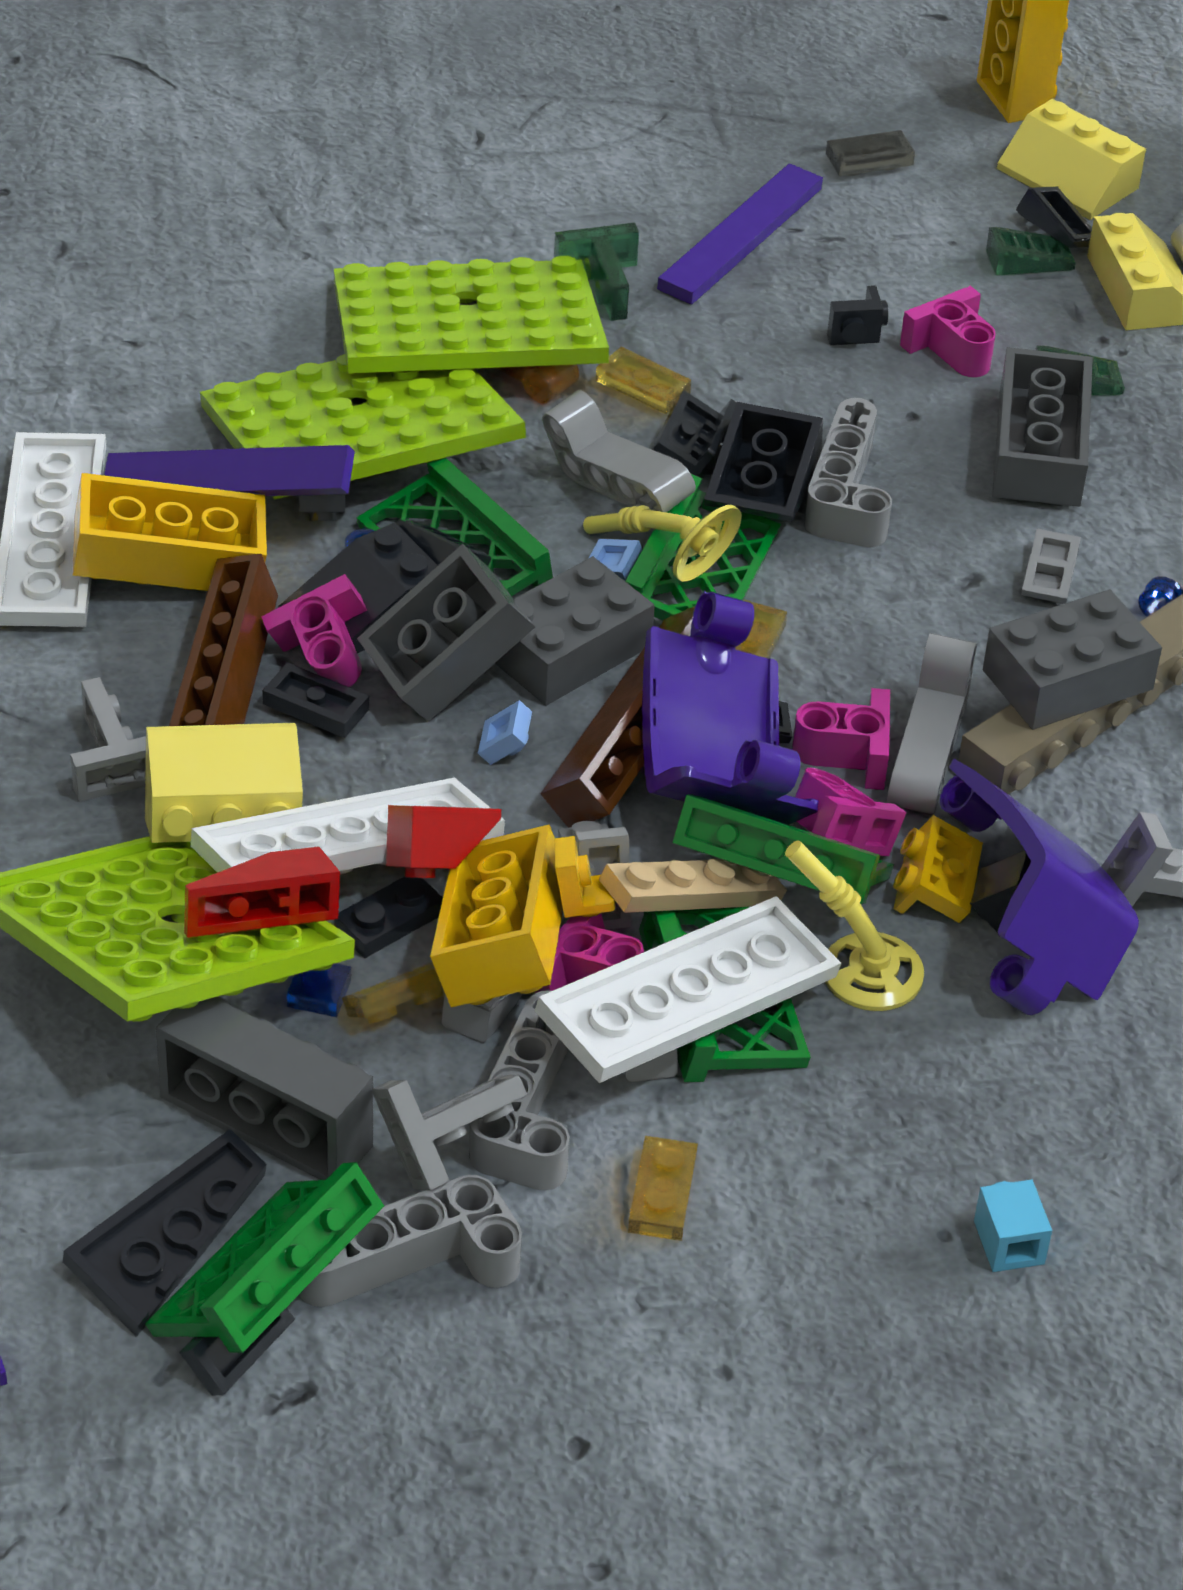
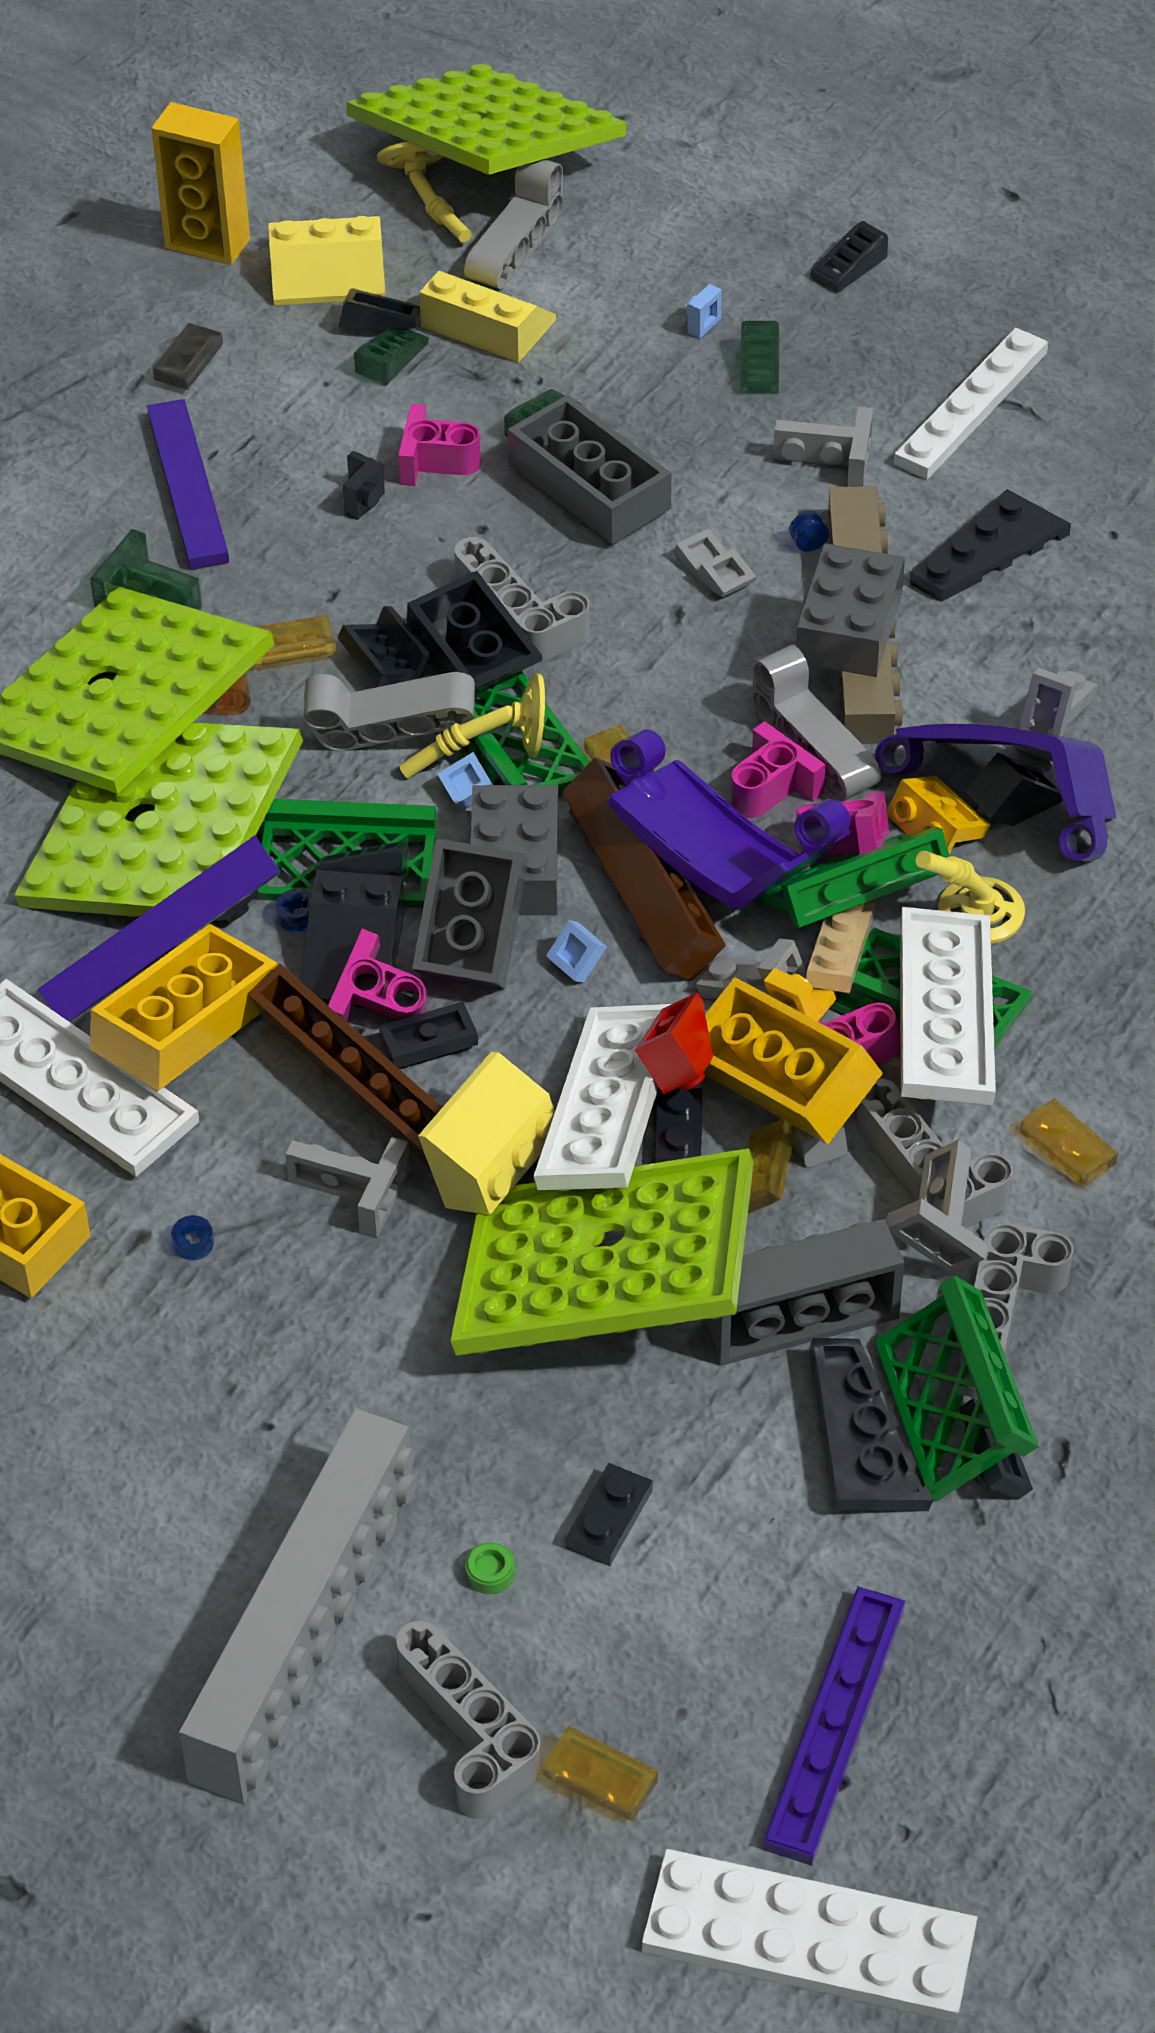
camera: 45 degrees left, 5 degrees up
red slope [184,847,340,938] -> none

